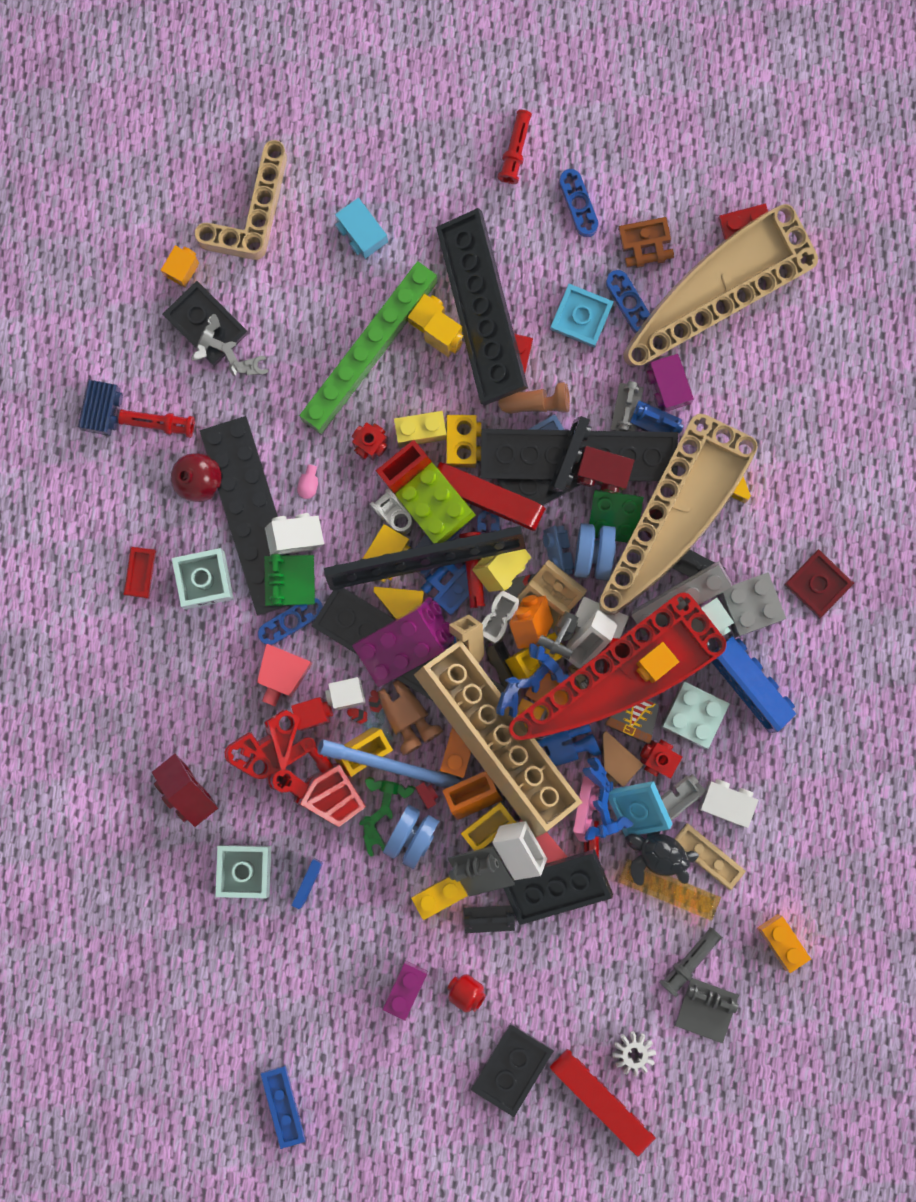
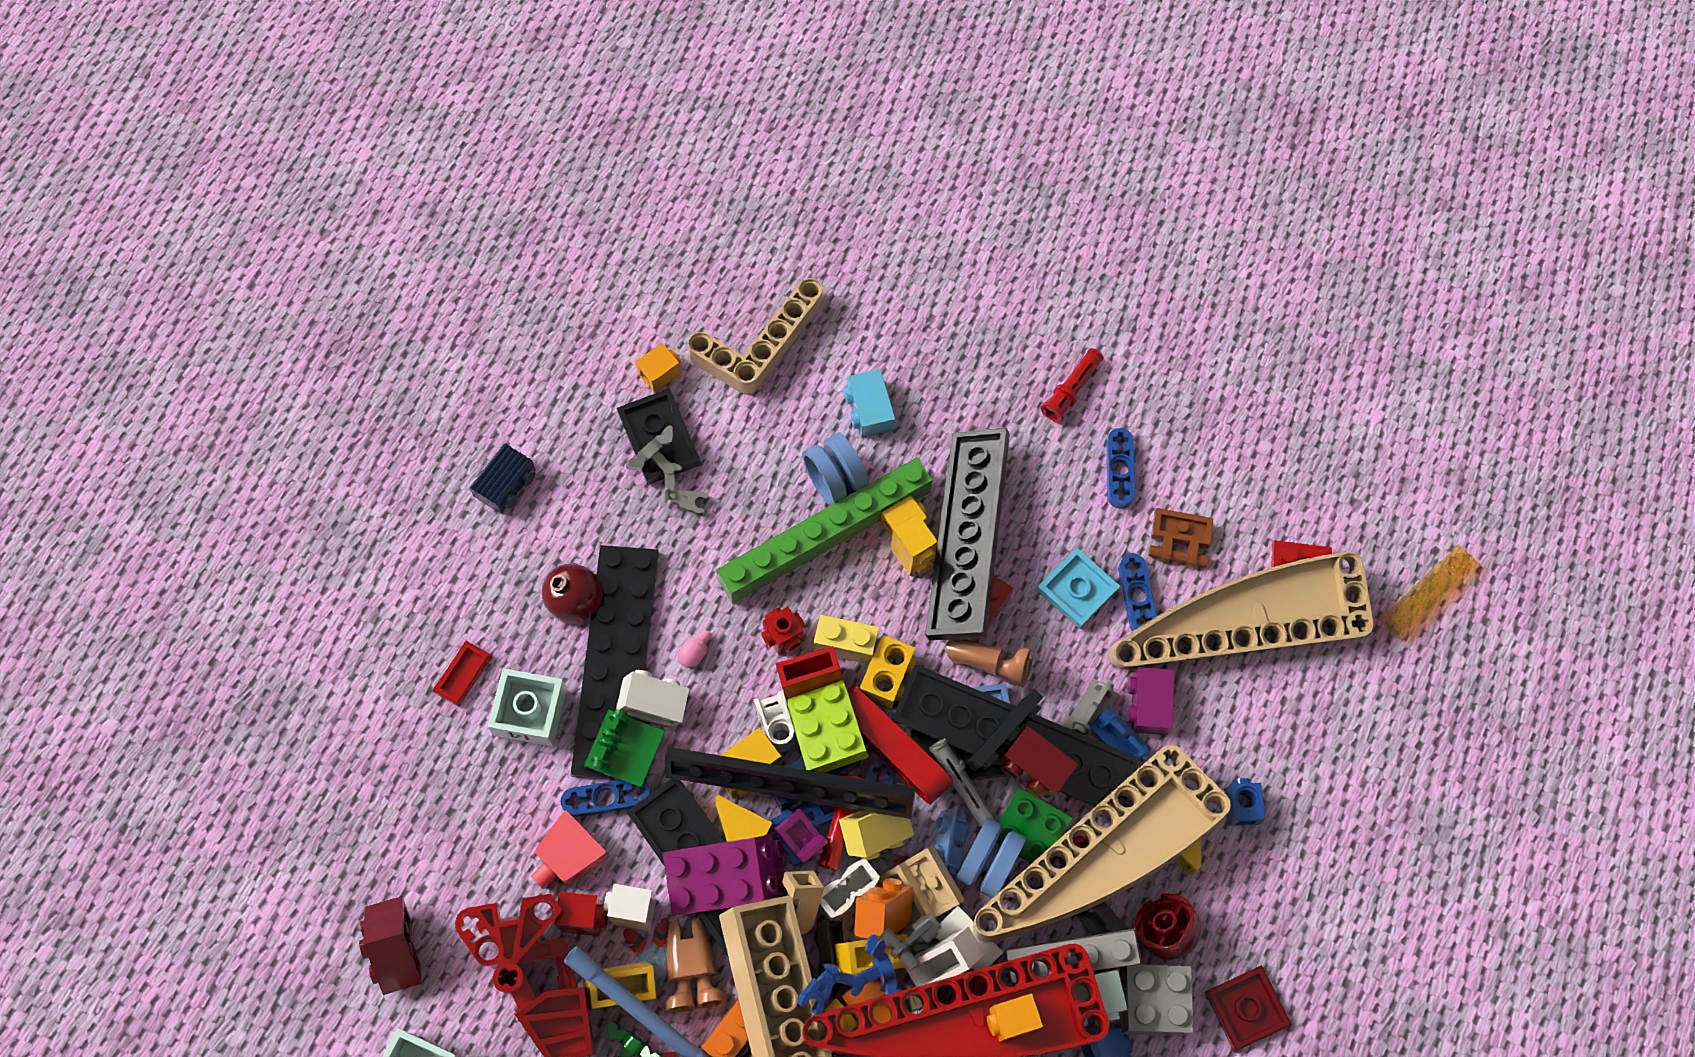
camera: 15 degrees right, 15 degrees down
red pin [118,409,195,438] -> none
none -> magenta bracket [775,809,828,862]
none -> medium blue wheel [802,432,869,506]
none -> light grey pin [929,738,995,827]
none -> dark red cylinder [1134,893,1201,960]
none -> blue brick [1224,778,1265,826]
none -> clear yellow plate [1379,544,1480,641]

